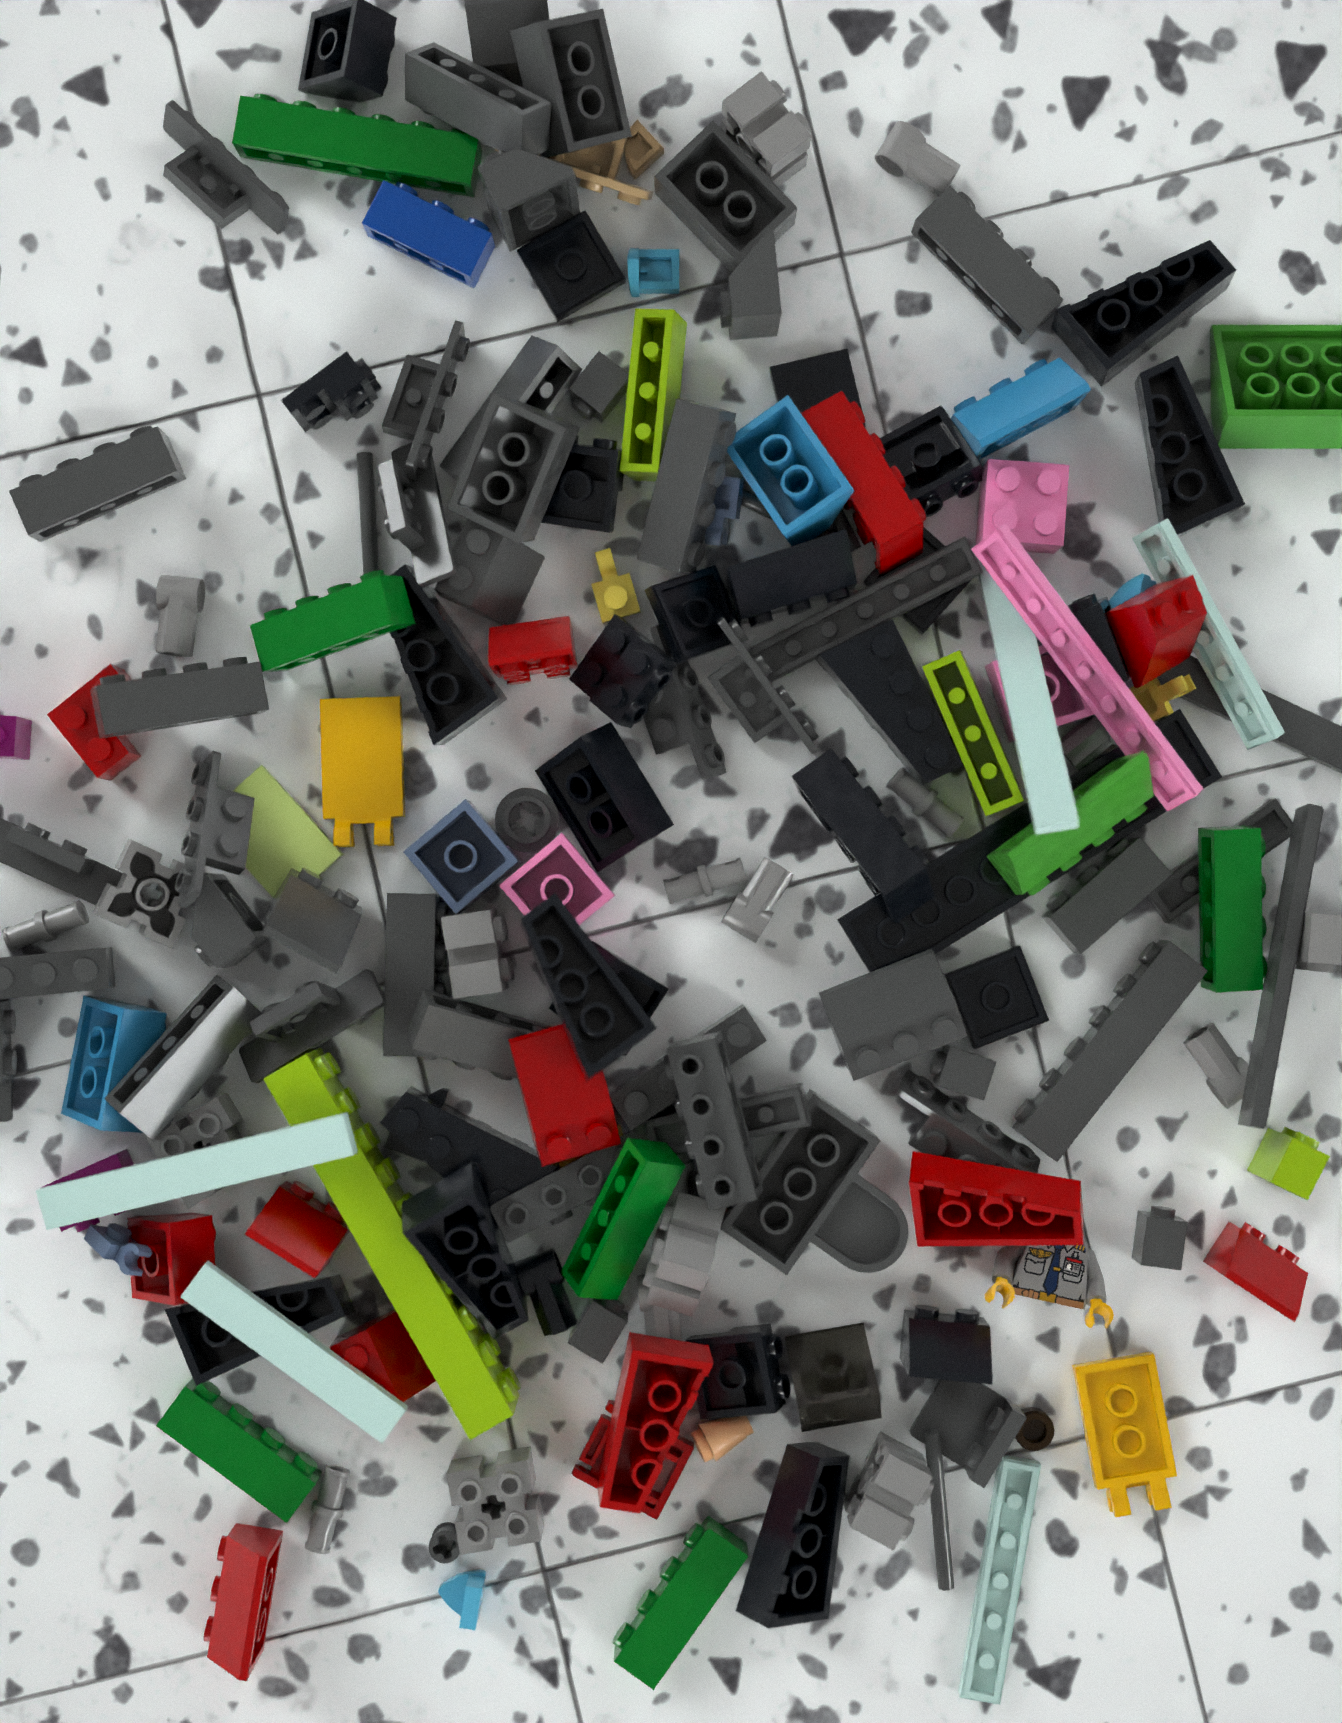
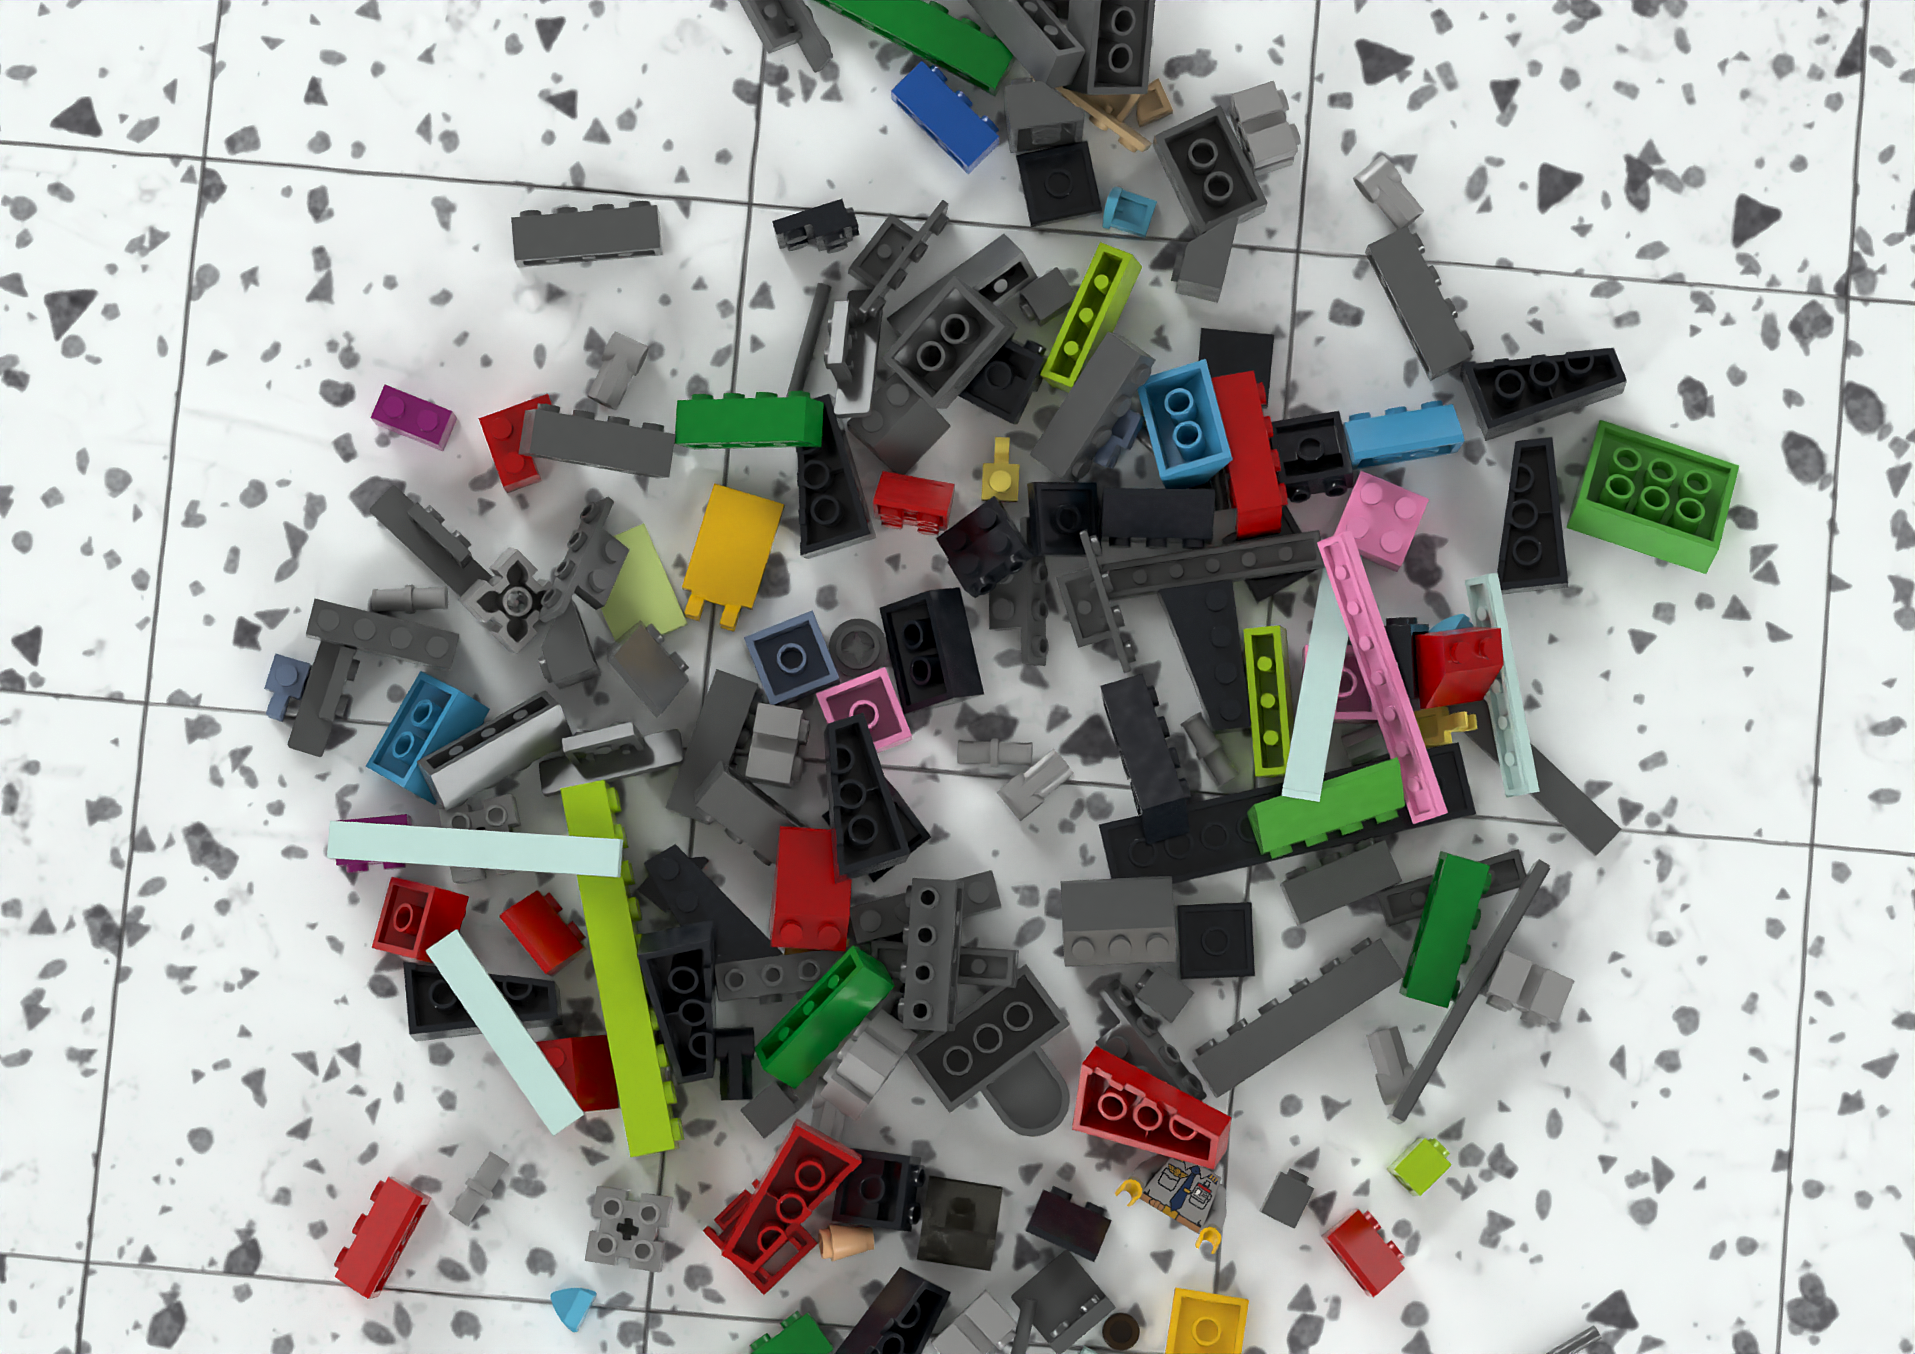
camera: 25 degrees right, 5 degrees down
sand blue plate [84,1223,152,1276] -> none
green brick [156,1378,323,1523] -> none
dark grey axle [428,1522,460,1564] -> none

